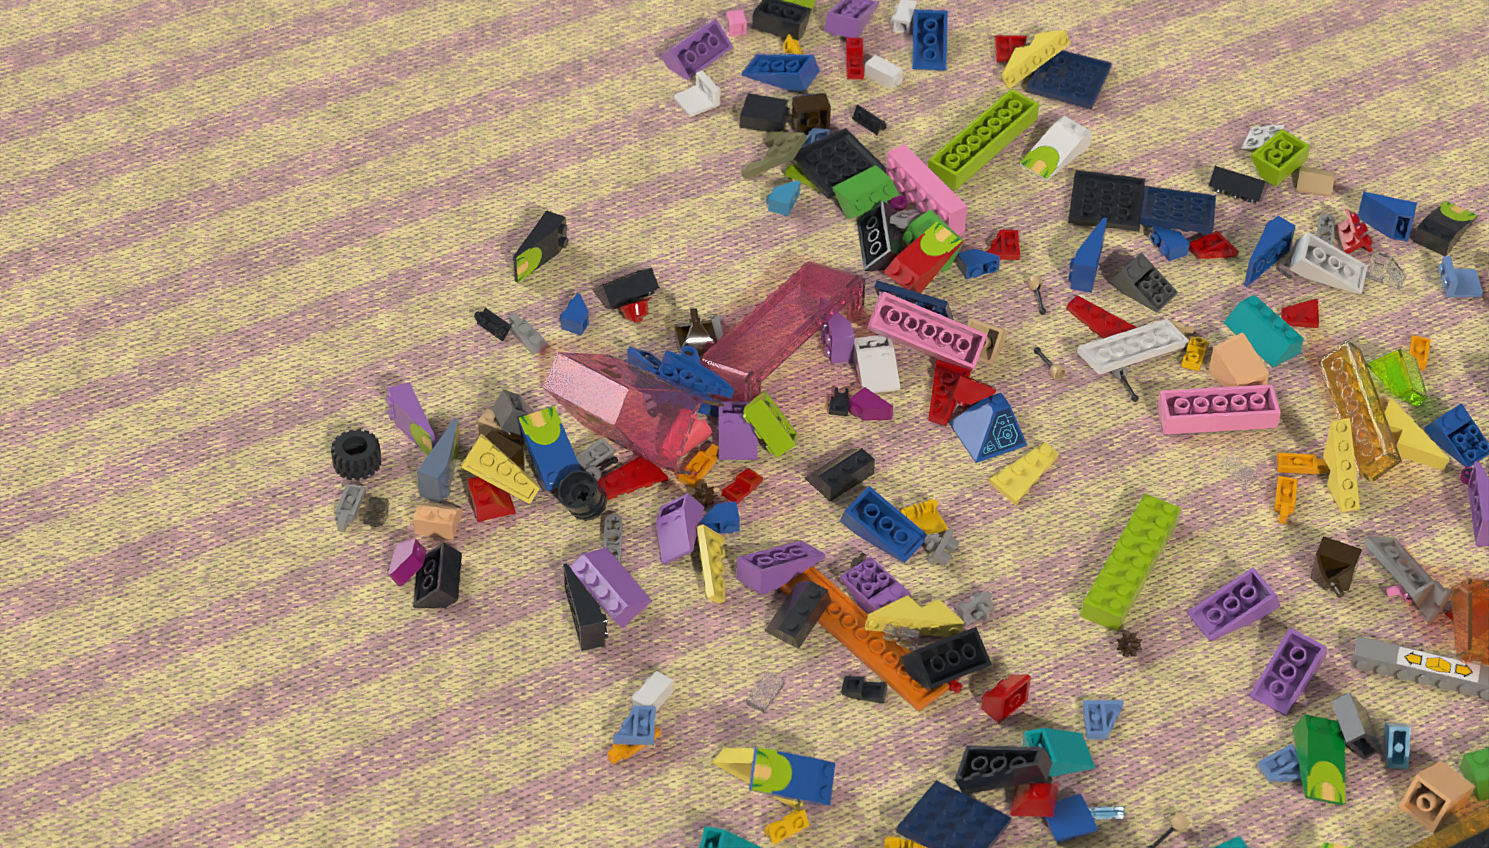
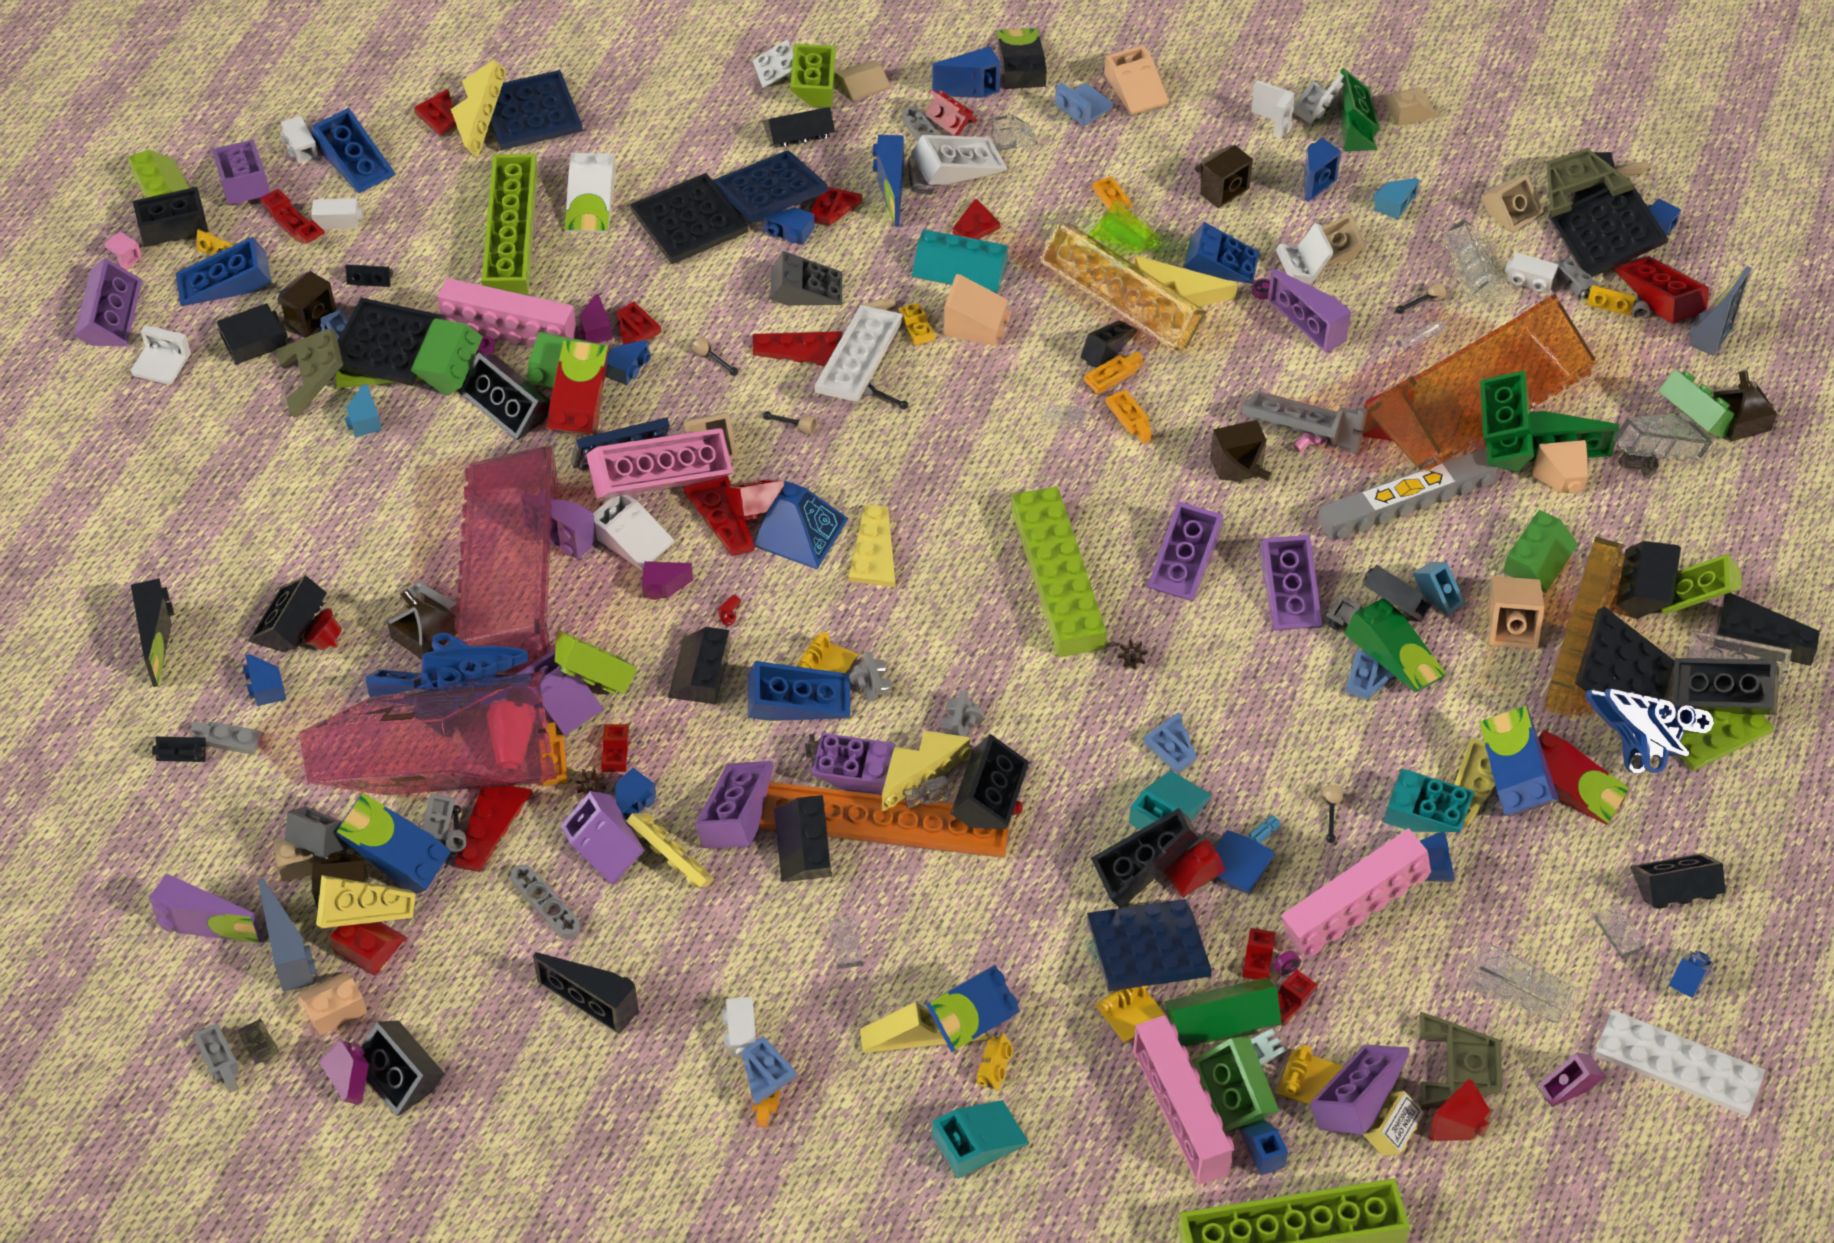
camera: 40 degrees left, 5 degrees up
black tyre [331,429,382,481] -> none
black wheel [558,470,608,521] -> none
medium lavender slope [570,548,652,628] -> none
black plate [829,387,850,416] -> none
black slope [841,676,888,704] -> none
light grey hinge [890,209,920,228] -> none
red slope [981,674,1031,724] -> none
blue slope [1068,218,1107,293] -> none
bright pink brick [1157,385,1281,434] -> none
light yellow slope [1323,418,1360,513] -> none
none -> magenta slope [577,294,613,343]
none -> red arm [718,594,741,626]
none -> black slope [1080,320,1138,367]
none -> bracket [1324,595,1362,632]

